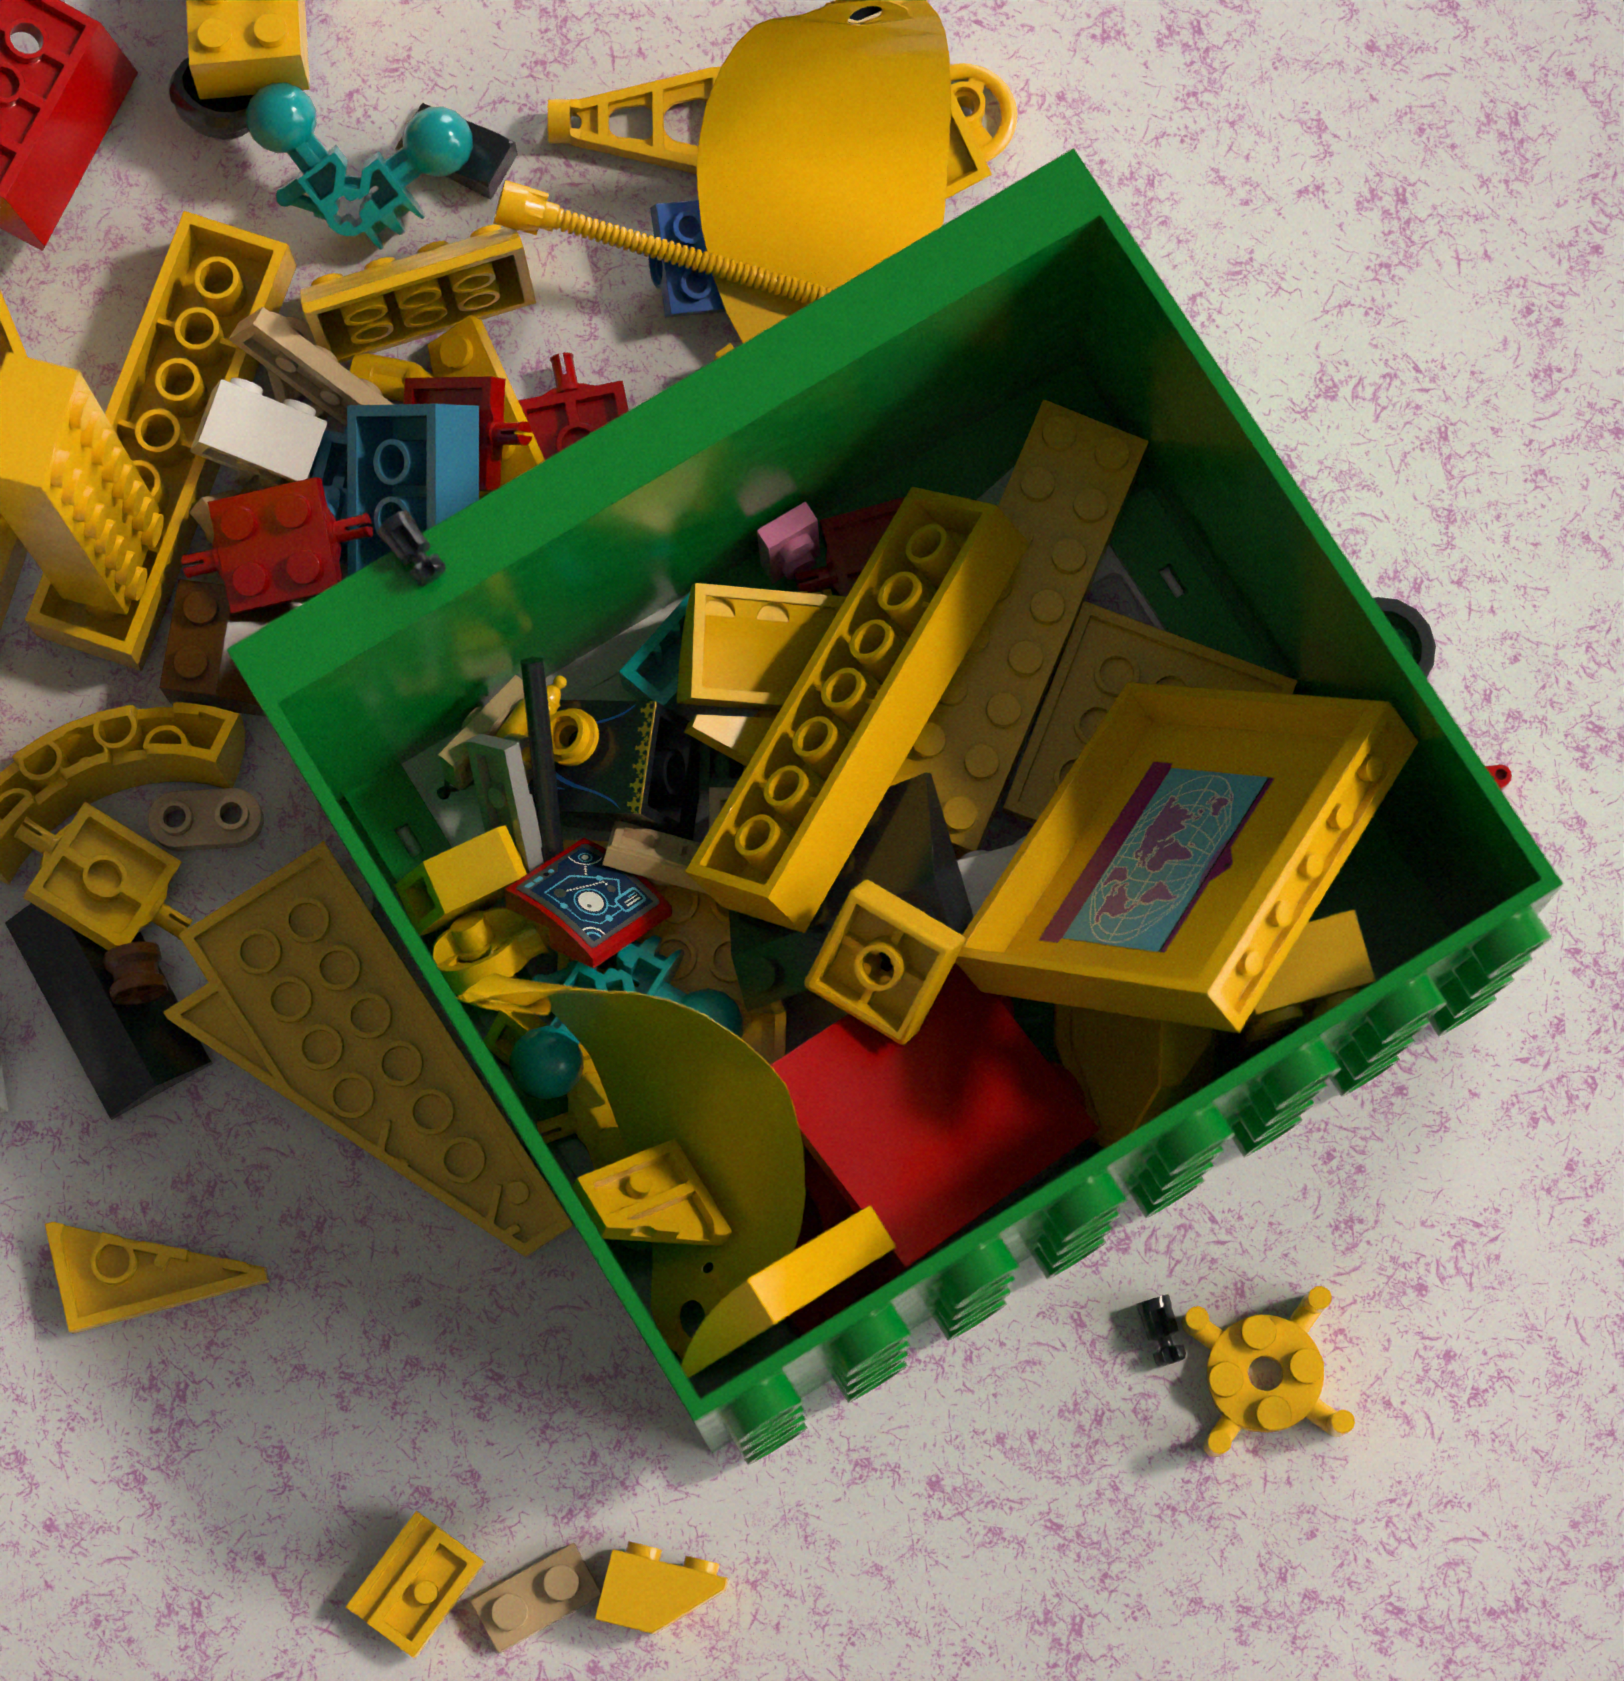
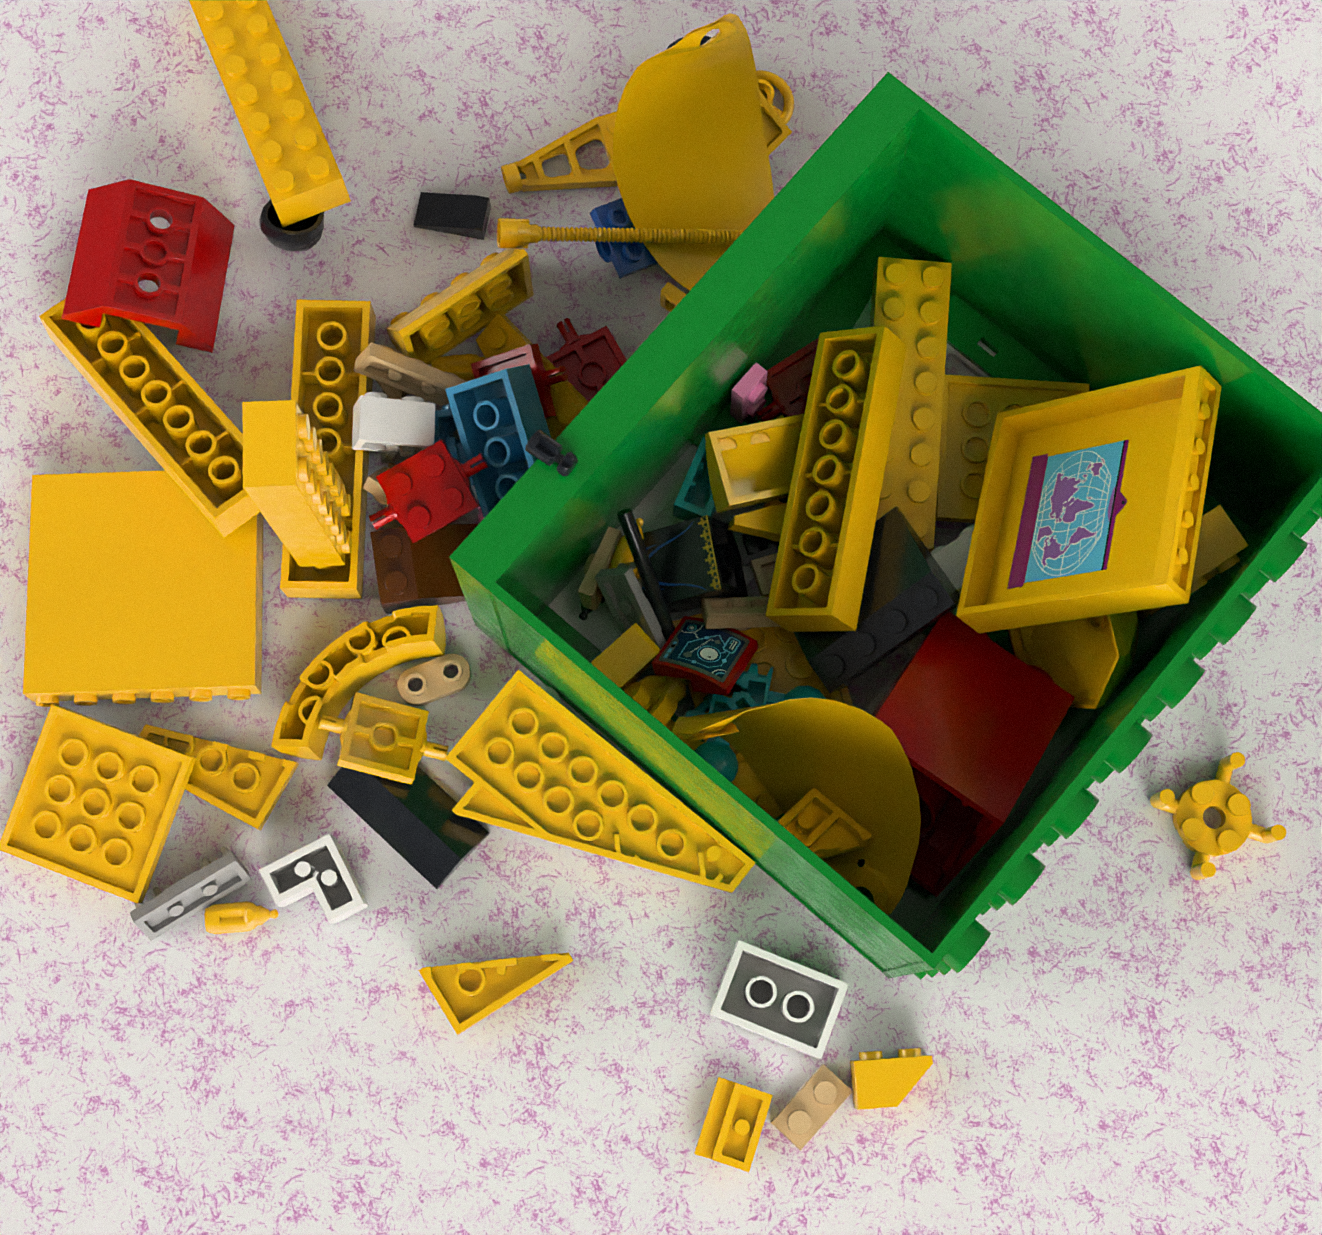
camera: 25 degrees left, 0 degrees up
reddish brown wheel [103,942,168,1006] -> none
teal piece [246,83,473,250] -> none
yellow plate [550,708,599,766] -> none
yellow slope [681,1205,896,1378] -> none
yellow brick [804,880,965,1045] -> none
black piece [1136,1294,1186,1366] -> none
none -> white brick [709,940,849,1059]

